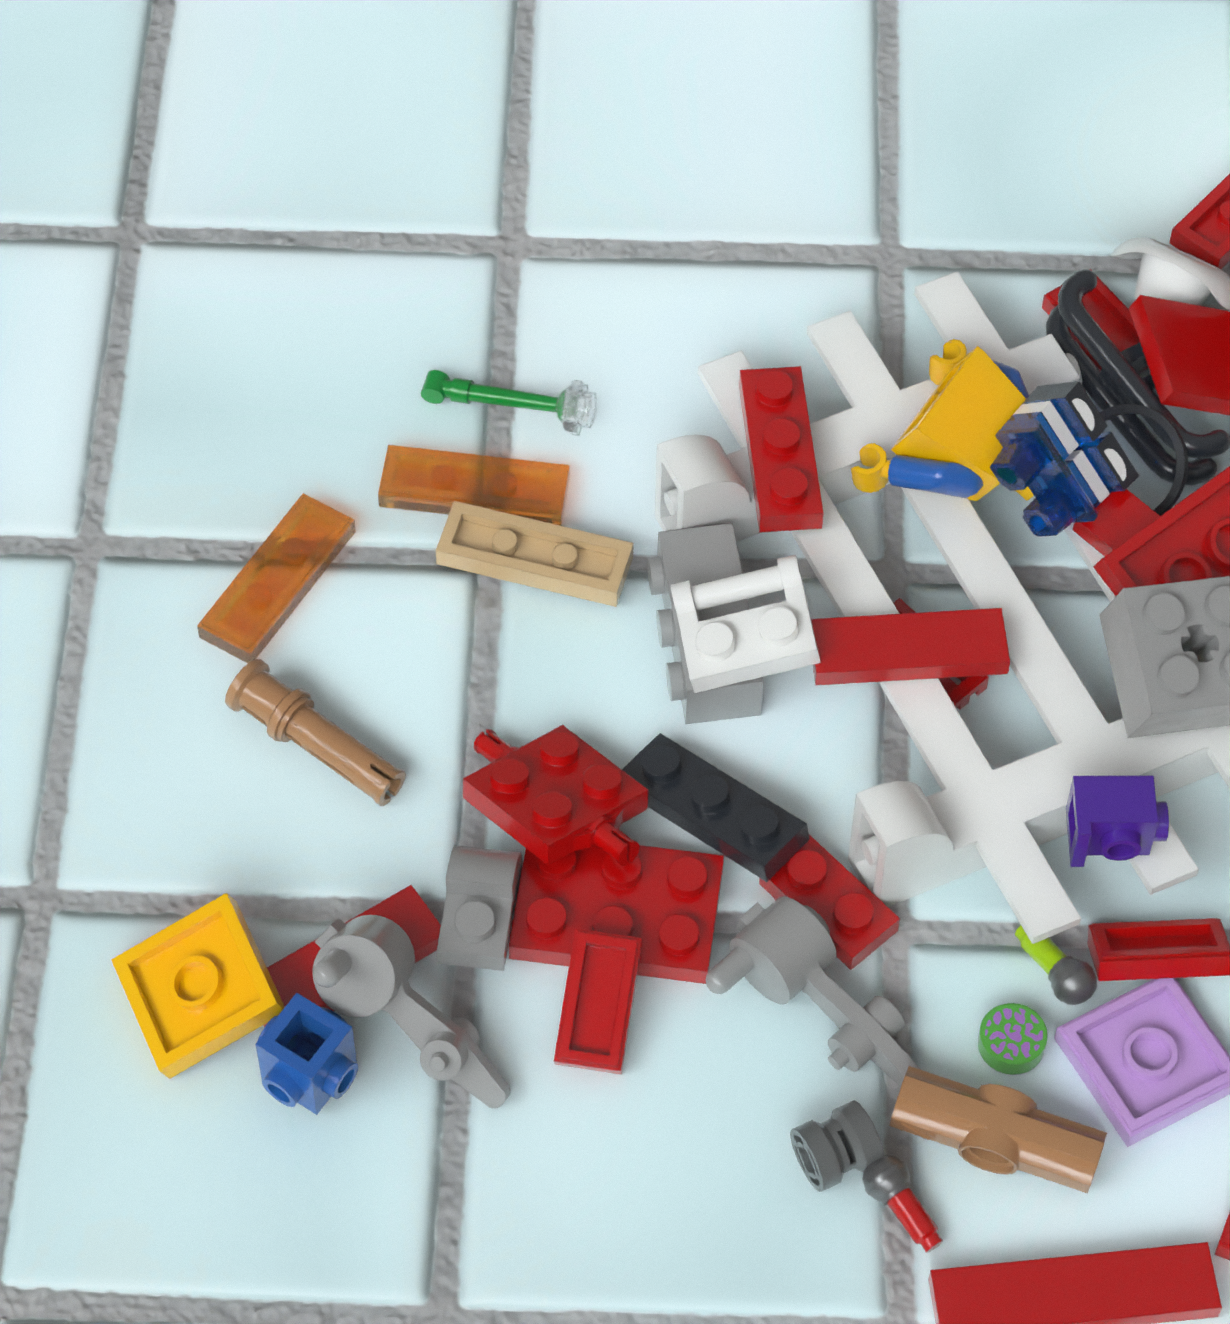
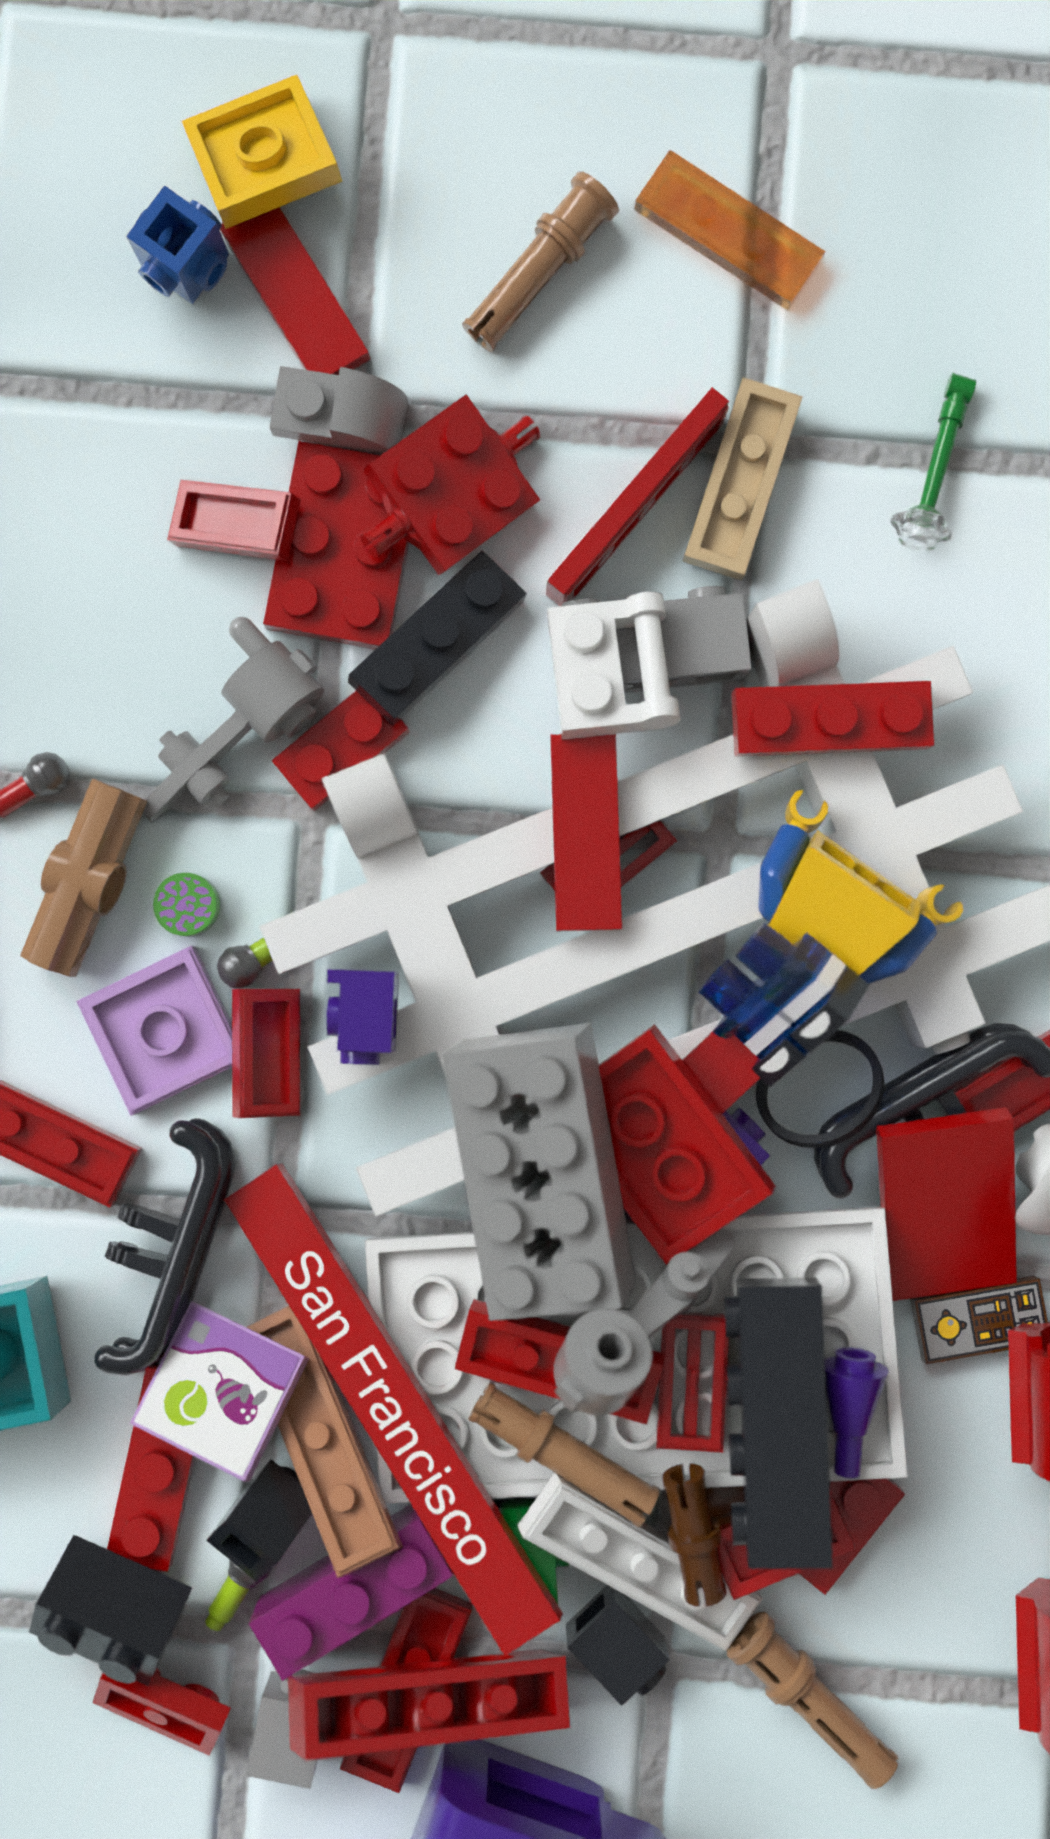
camera: 90 degrees right, 30 degrees up
light grey piece [313,915,510,1108] -> none
clear orange tile [378,445,570,526] -> none
dark grey wheel [790,1100,884,1192] -> none
none -> red tile [546,387,729,607]

